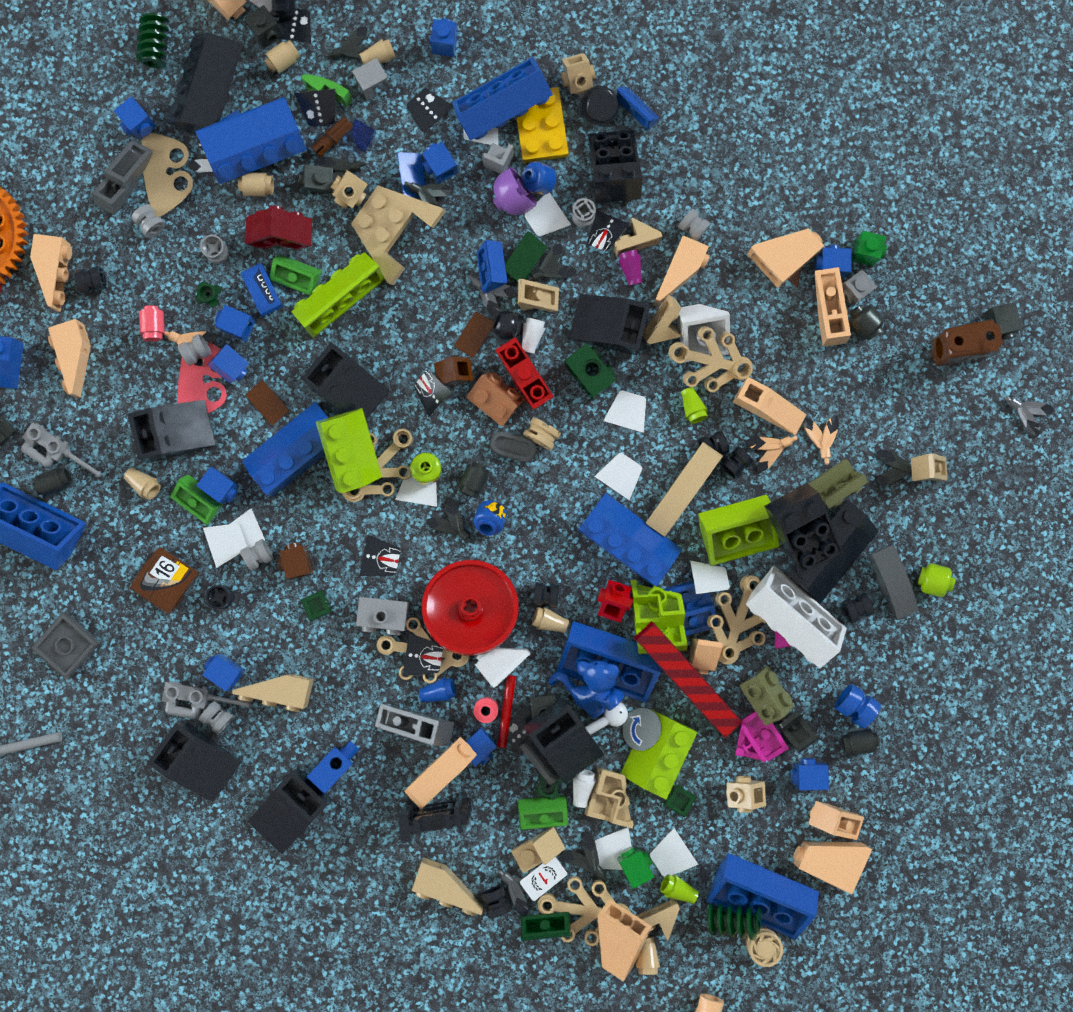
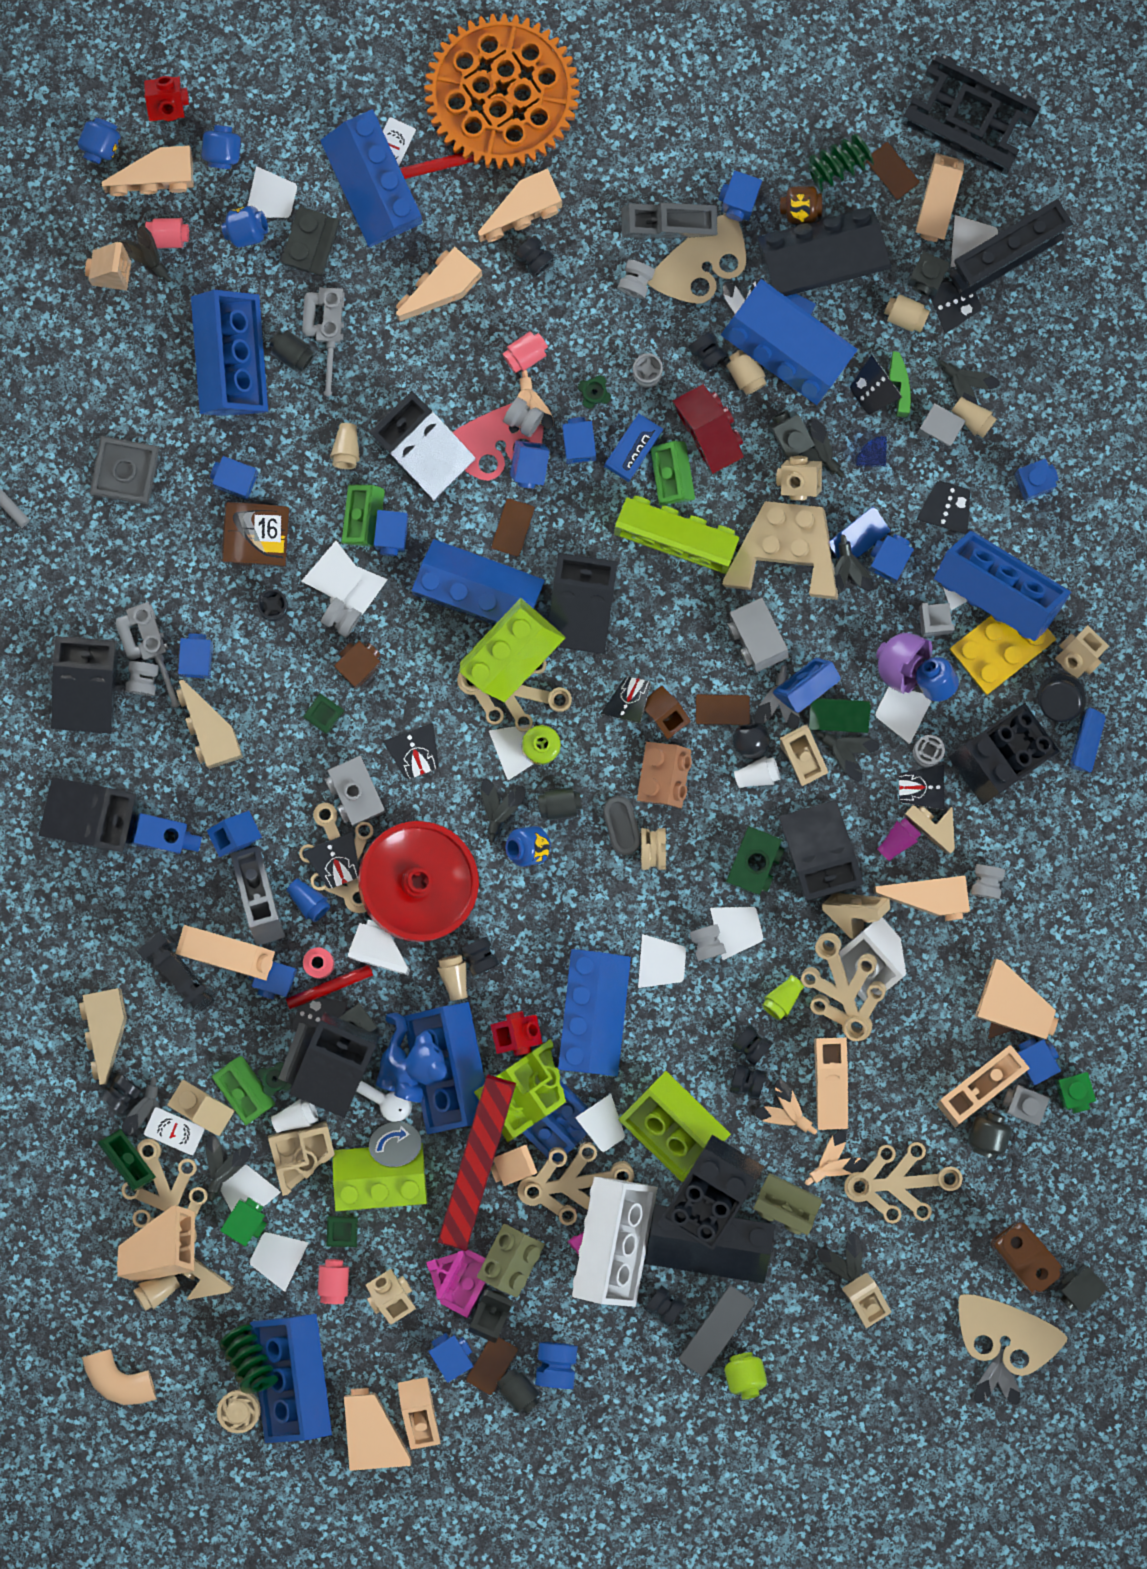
camera: 60 degrees right, 0 degrees up
reddish brown axle [310,117,353,158] -> none
red slope [495,337,554,410] -> none
tan slope [646,442,723,537] -> none
lime cone [660,874,698,904] -> none
none -> blue brick [207,811,262,857]
none -> blue brick [210,456,258,501]
none -> coral brick [317,1259,349,1304]
none -> reddish brown sticker [466,1337,518,1395]
none -> black wheel [688,331,729,372]
none -> light grey wheel [689,924,726,962]
none -> light grey brick [727,598,789,673]
none -> reddish brown head [780,186,823,225]
none -> tan plant [844,1142,963,1224]
none -> reddish brown sticker [866,142,920,200]
none -> tan piece [958,1294,1068,1376]

